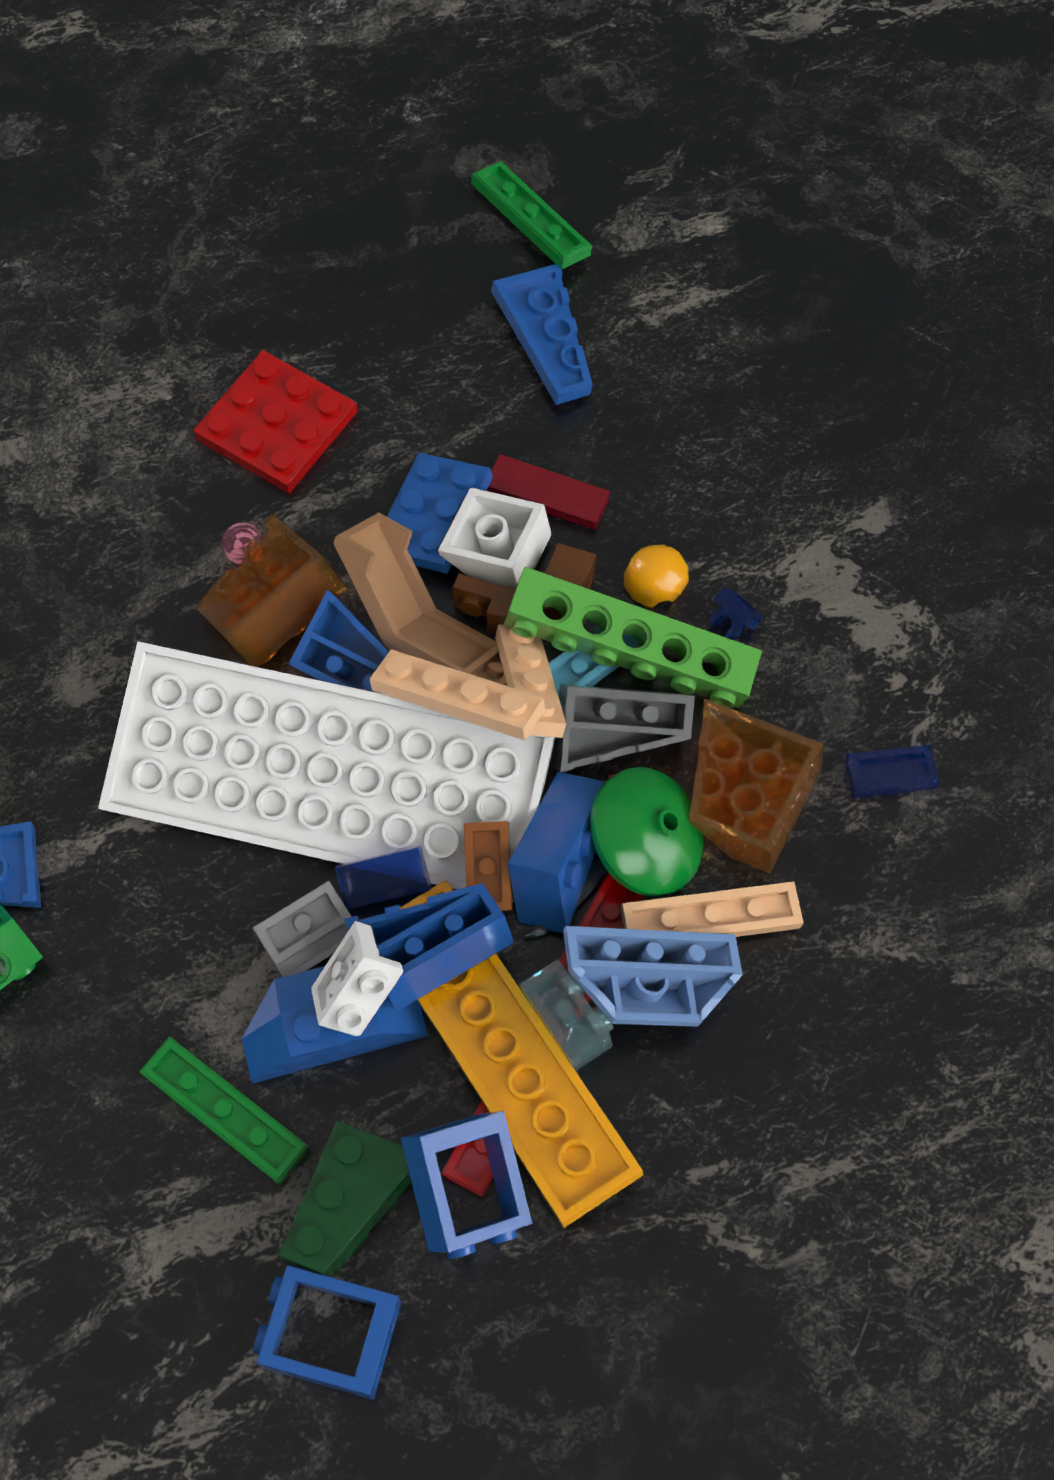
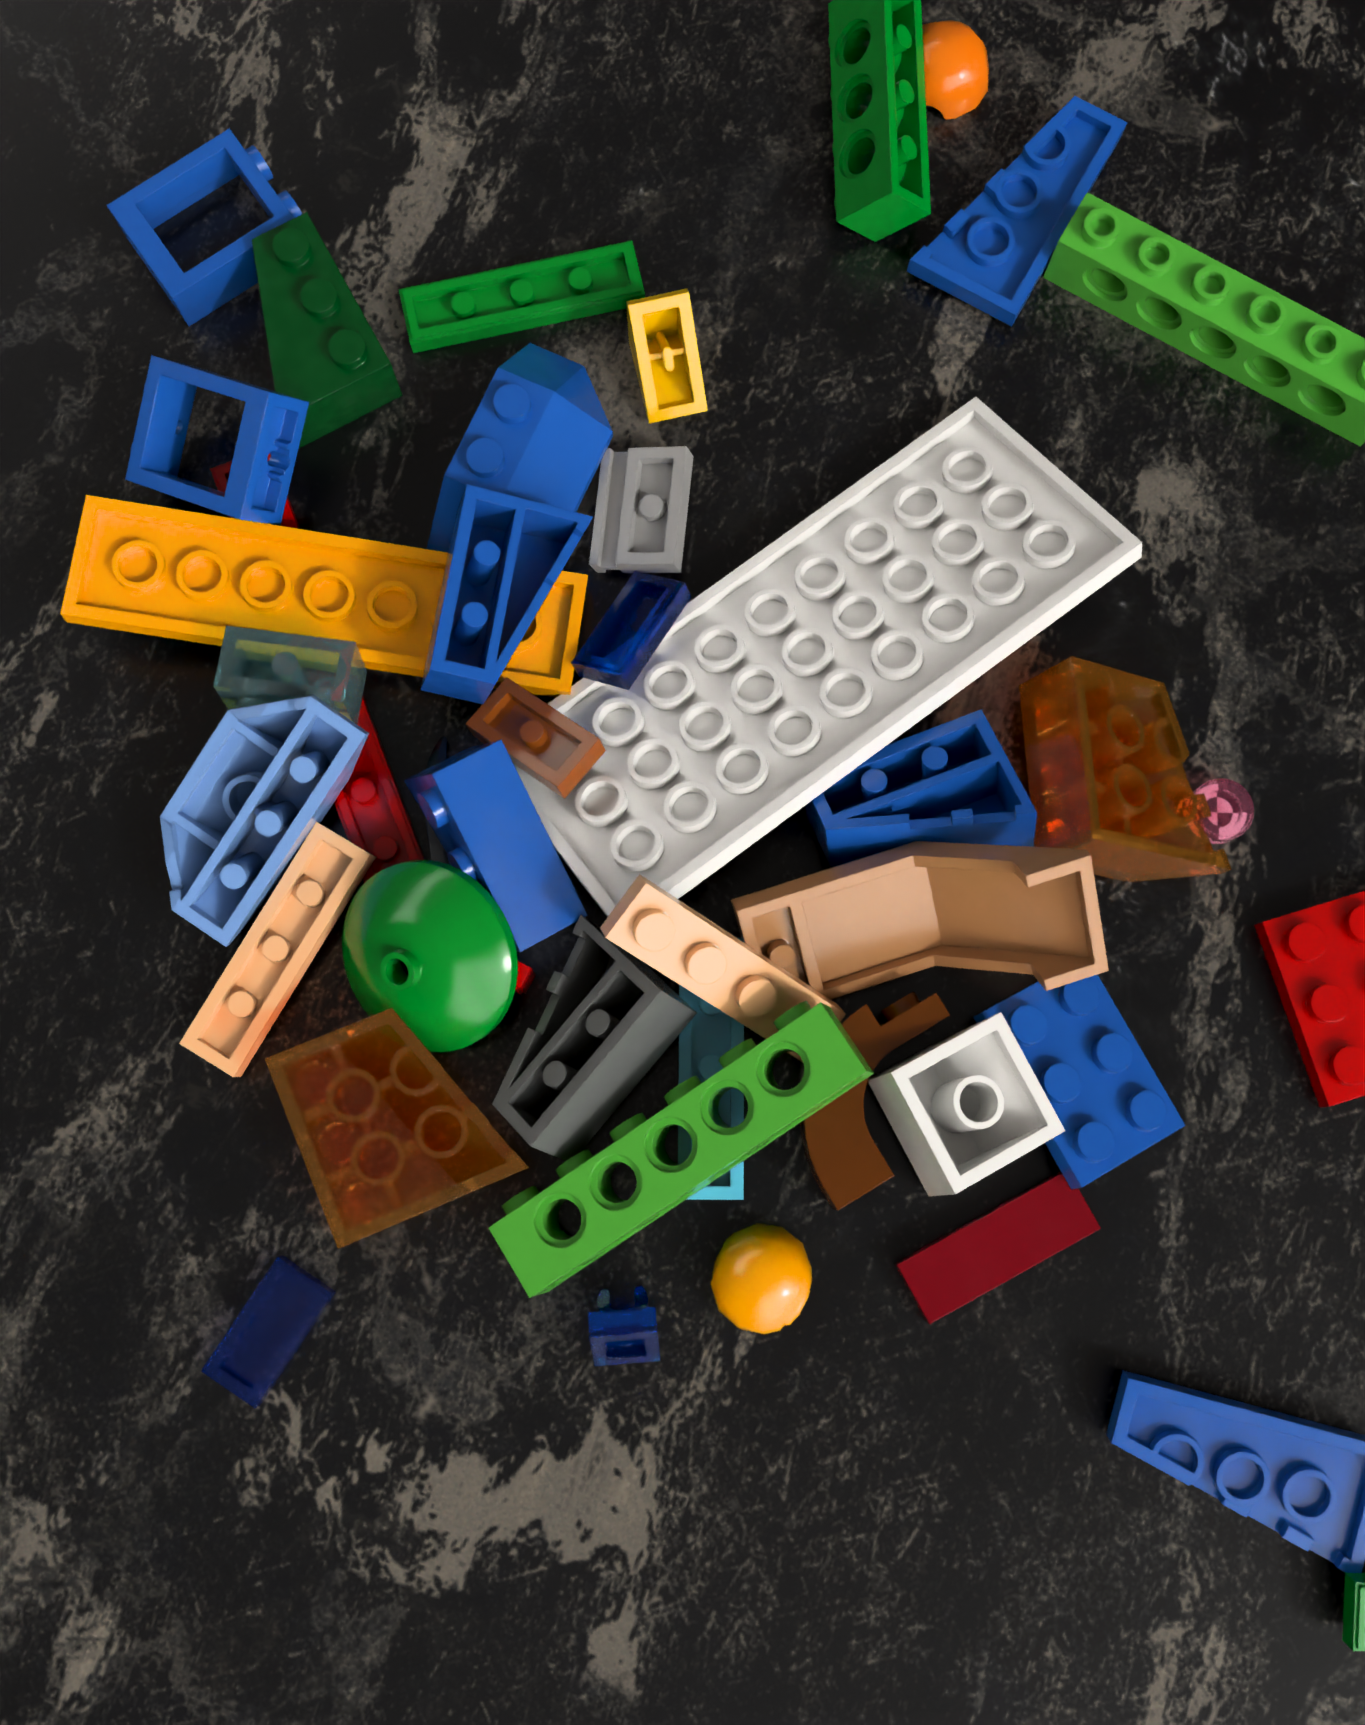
camera: 130 degrees right, 15 degrees up
white bracket [311,921,403,1036] -> none
light nougat plate [370,649,545,740] -> none
none -> yellow slope [626,288,708,424]

